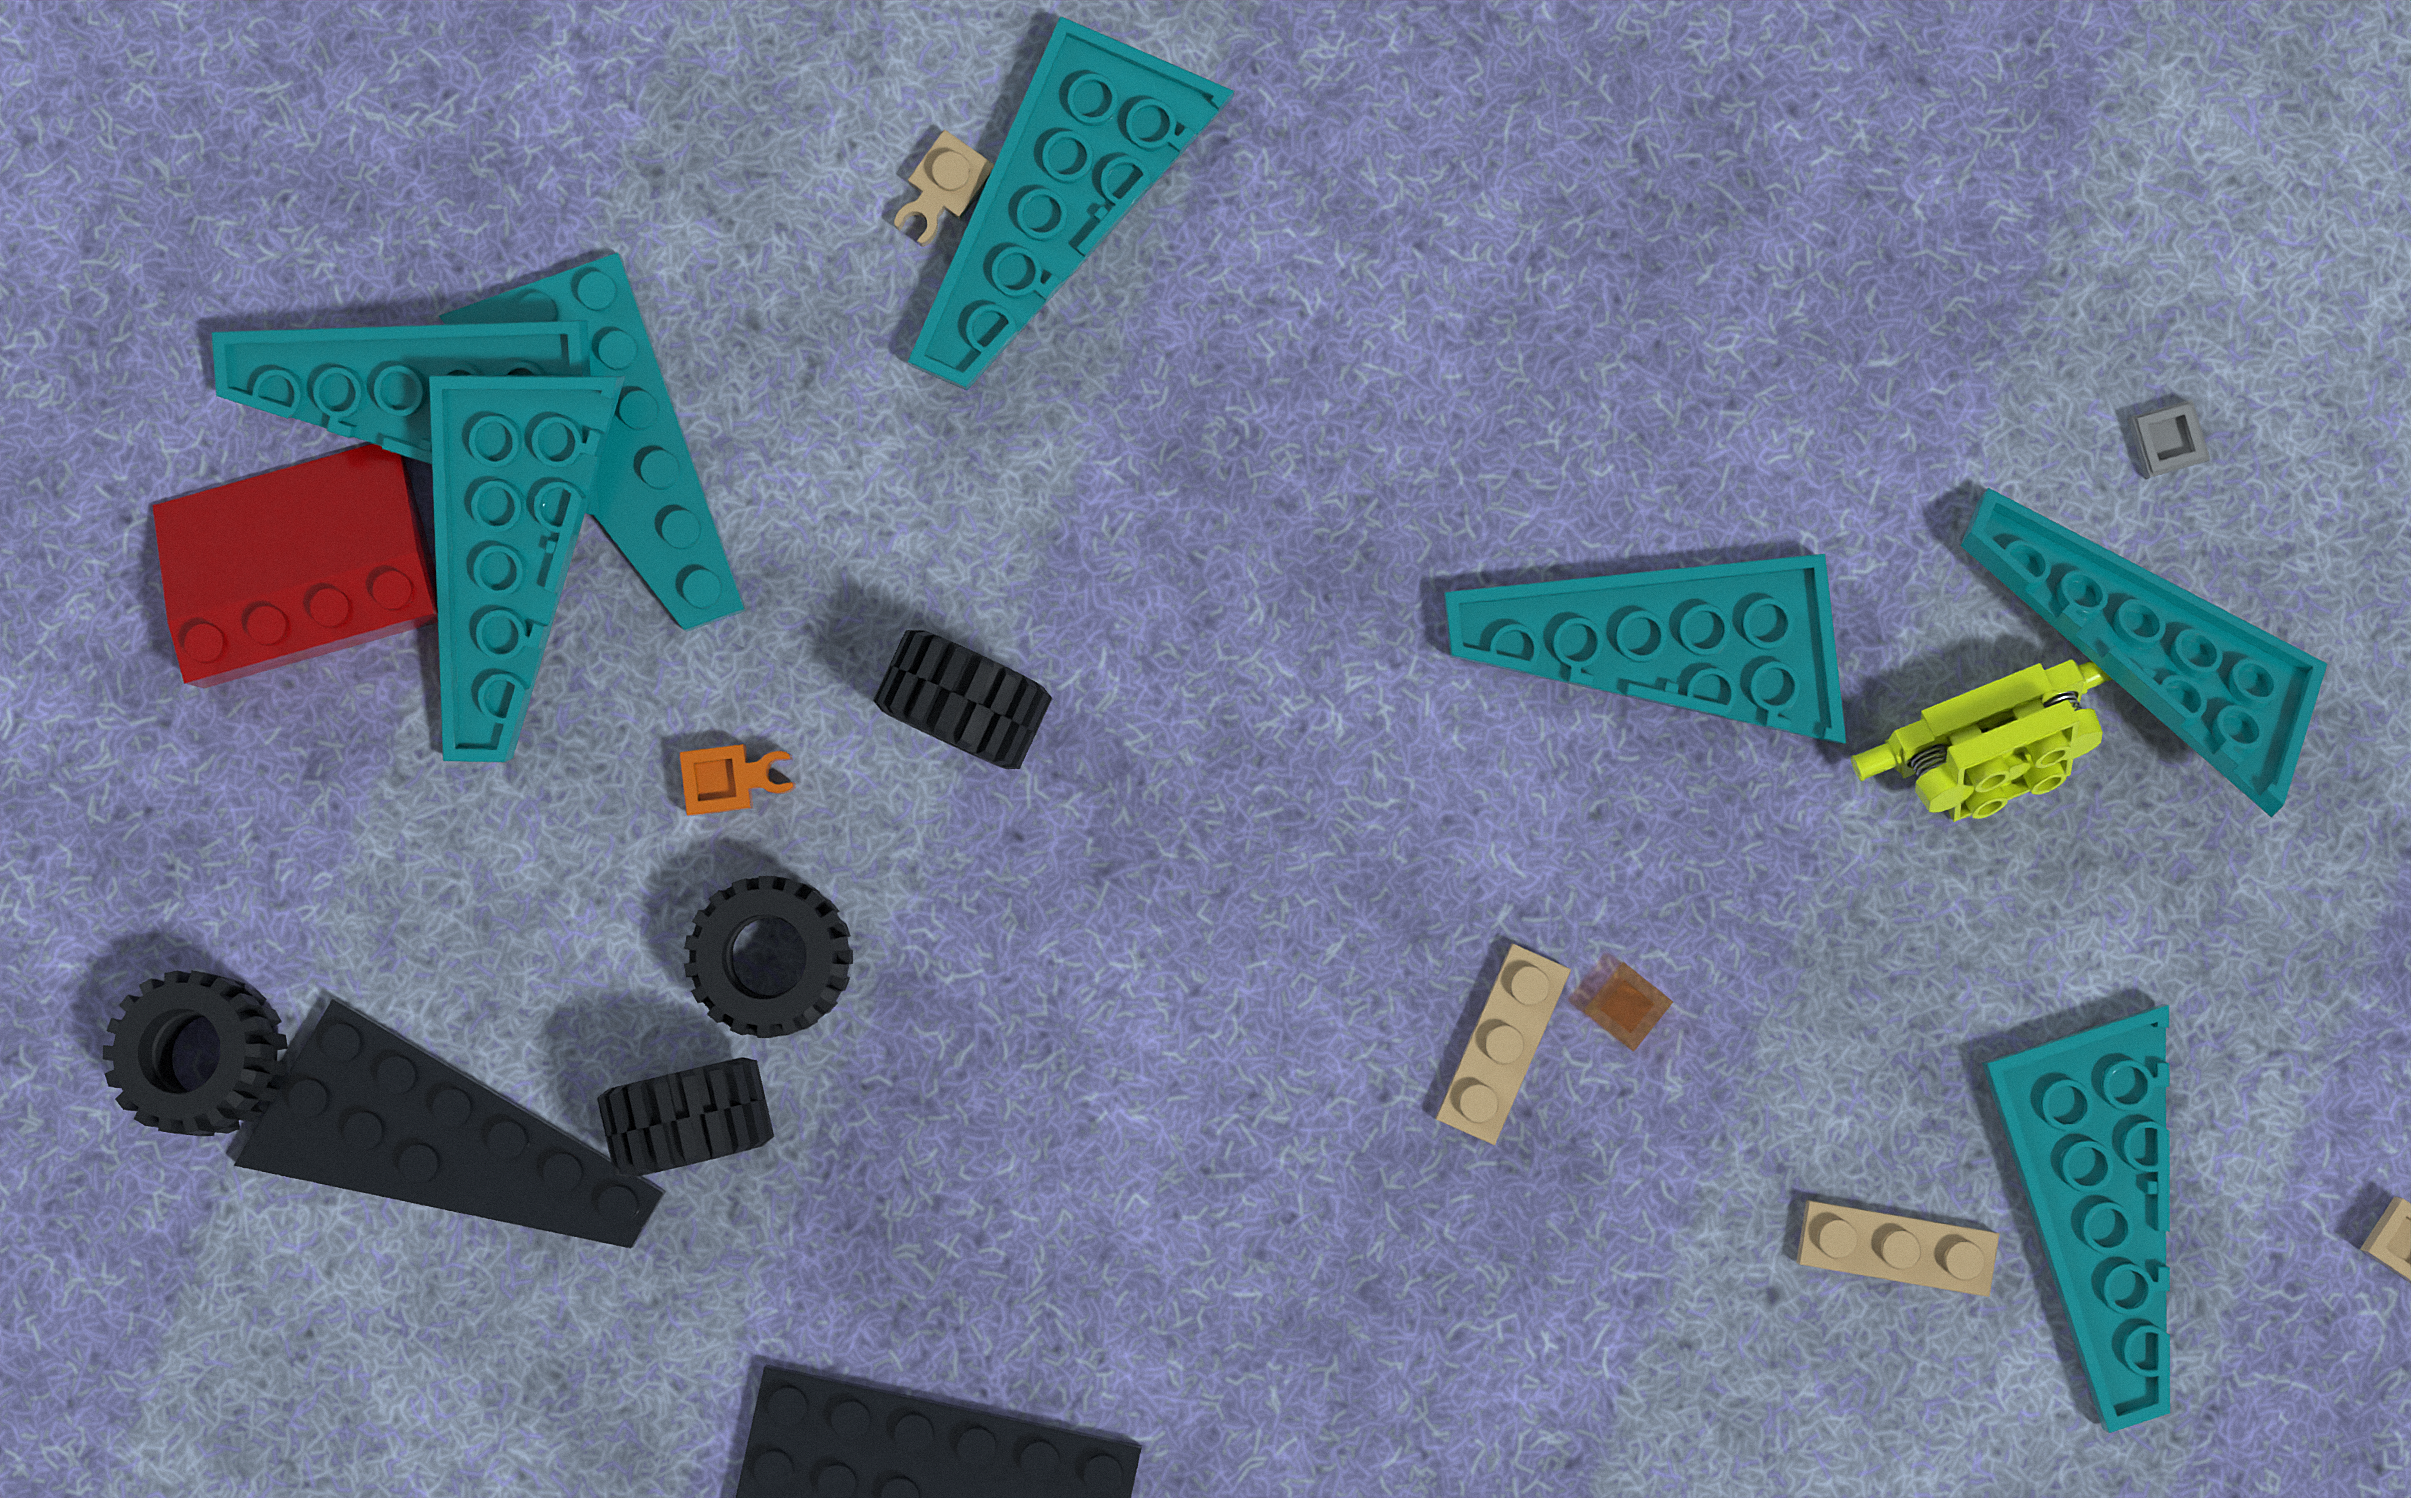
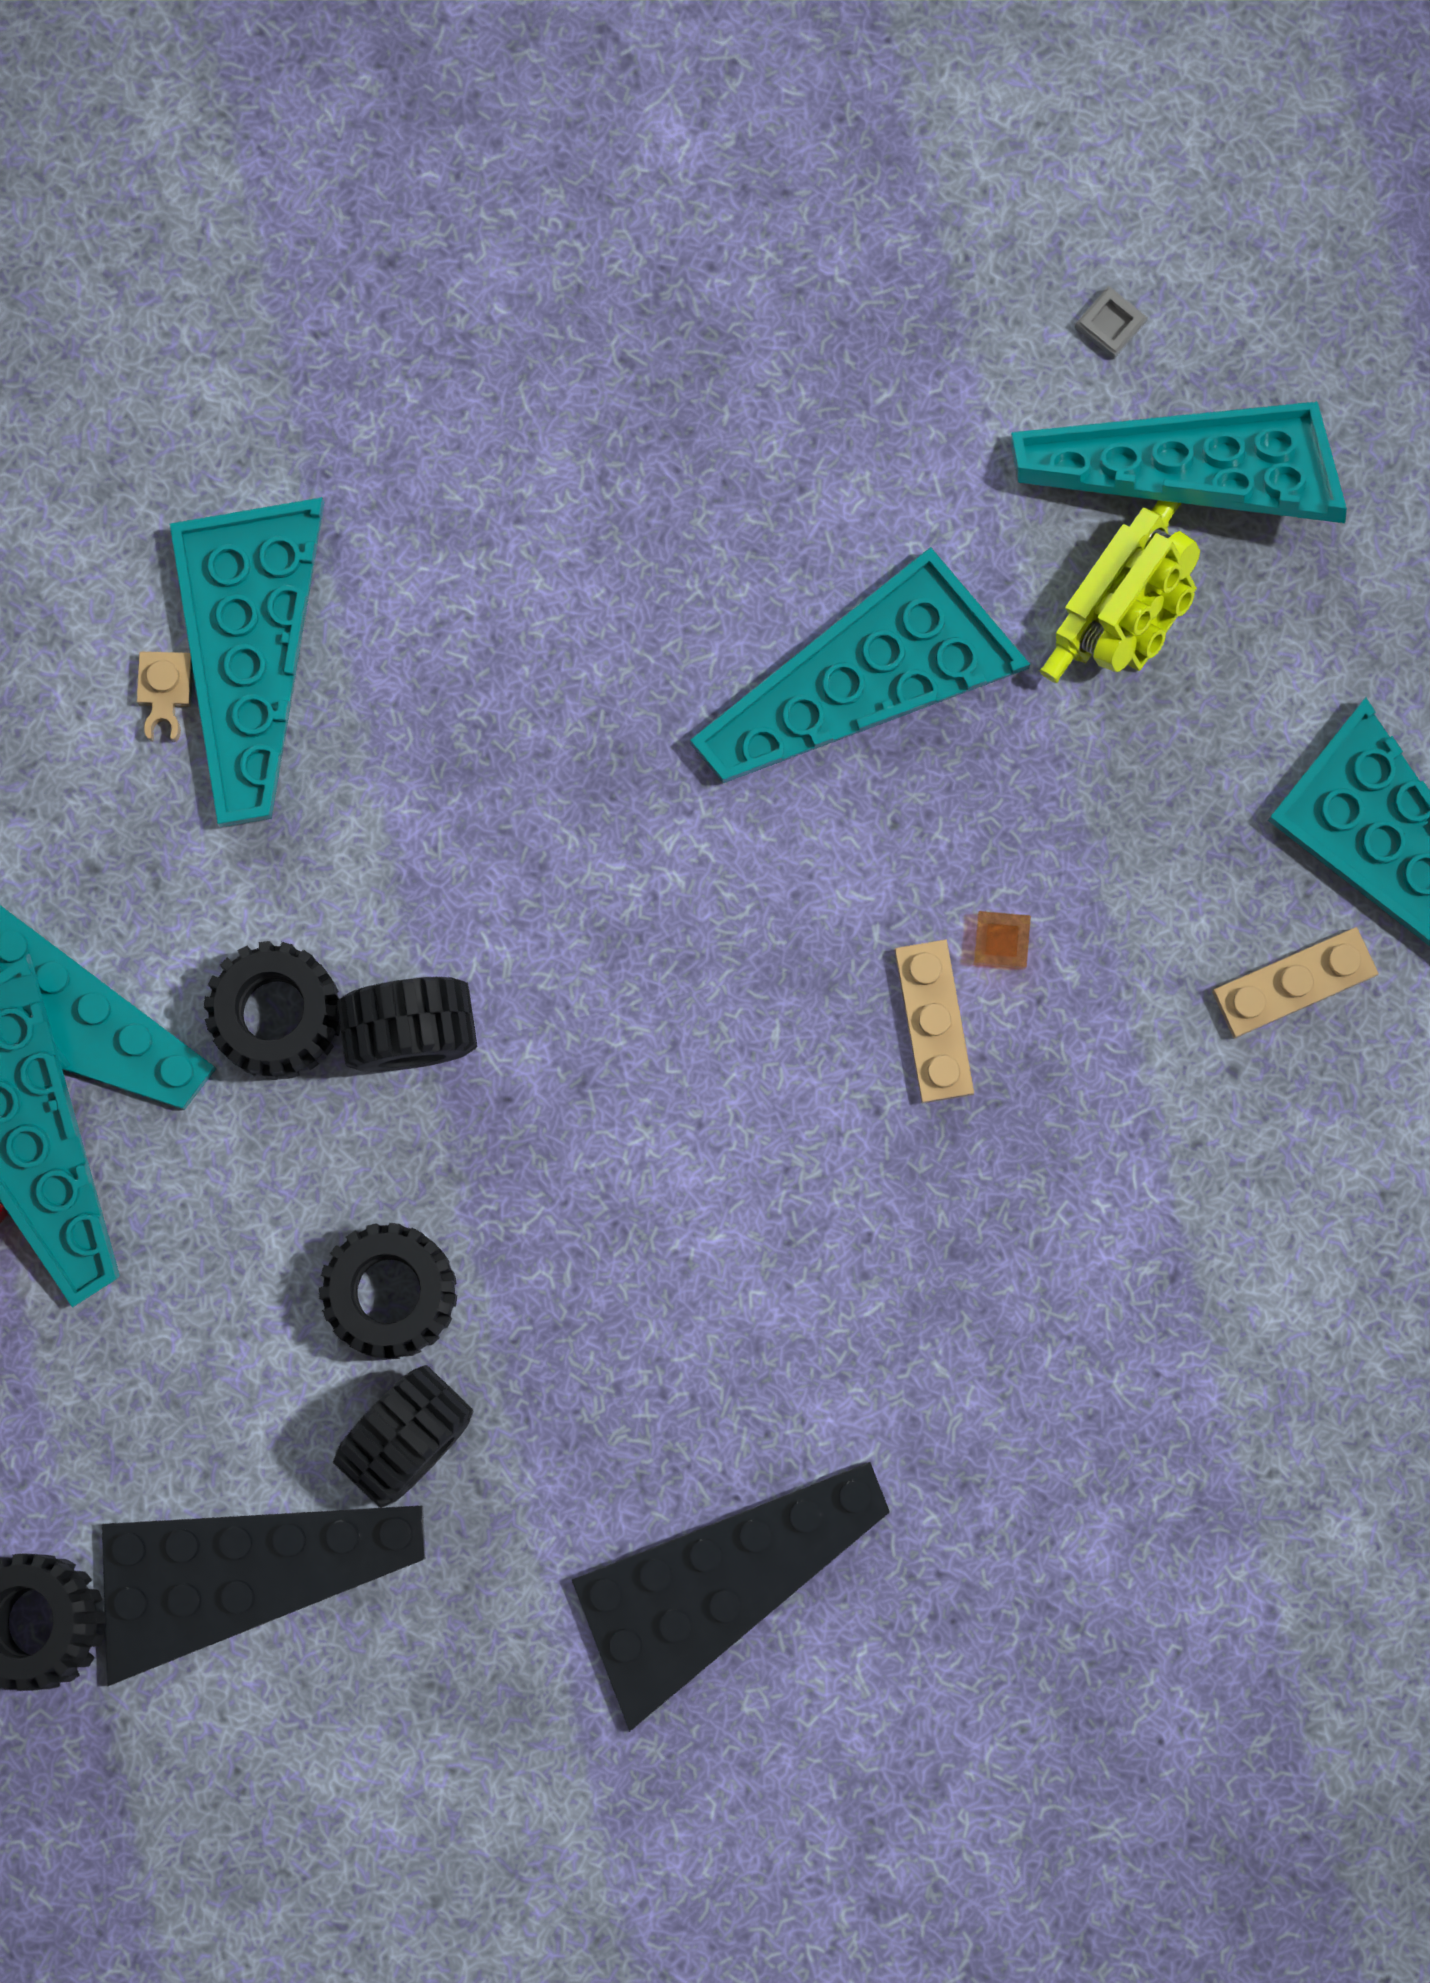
camera: 25 degrees left, 5 degrees down
orange plate [679,744,796,816] -> none
none -> black tyre [204,941,341,1080]

